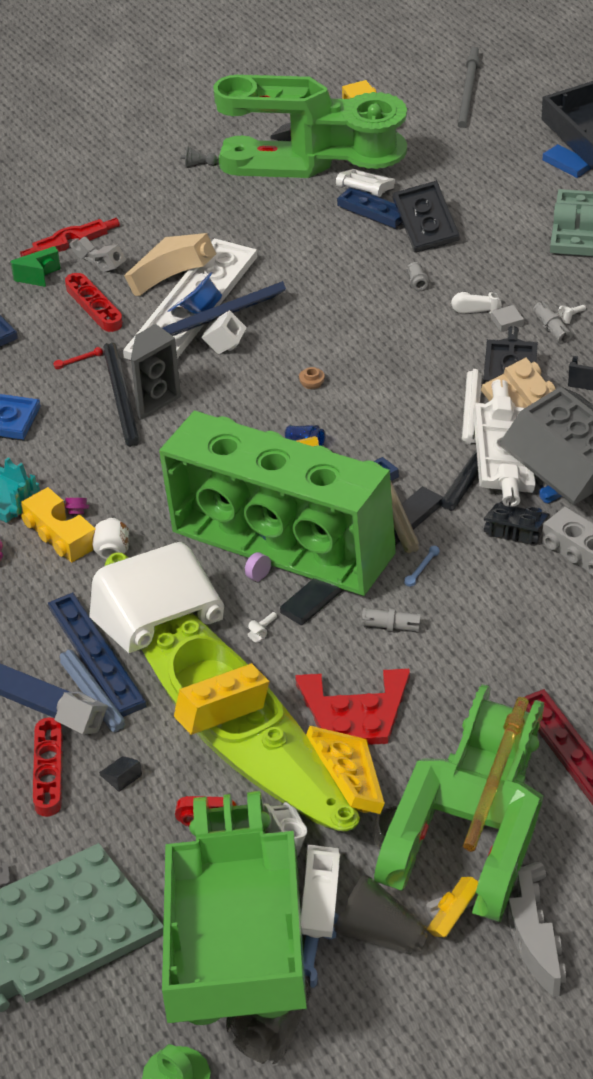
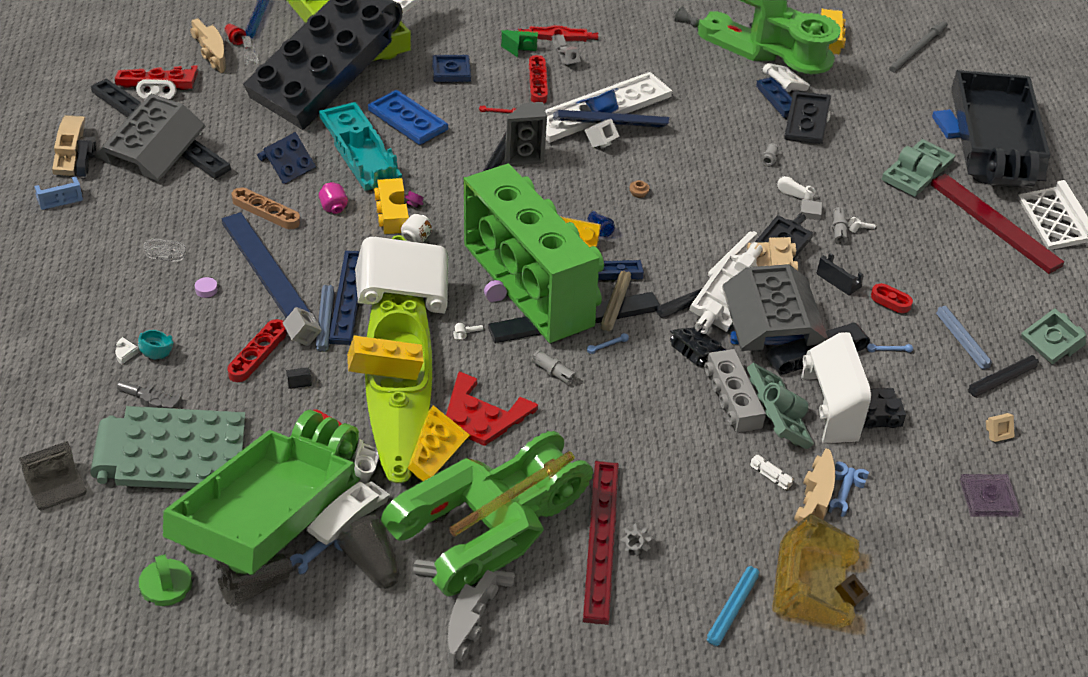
camera: 25 degrees right, 0 degrees up
tan arch [124,233,217,296] -> none
yellow plate [426,877,478,937] -> none

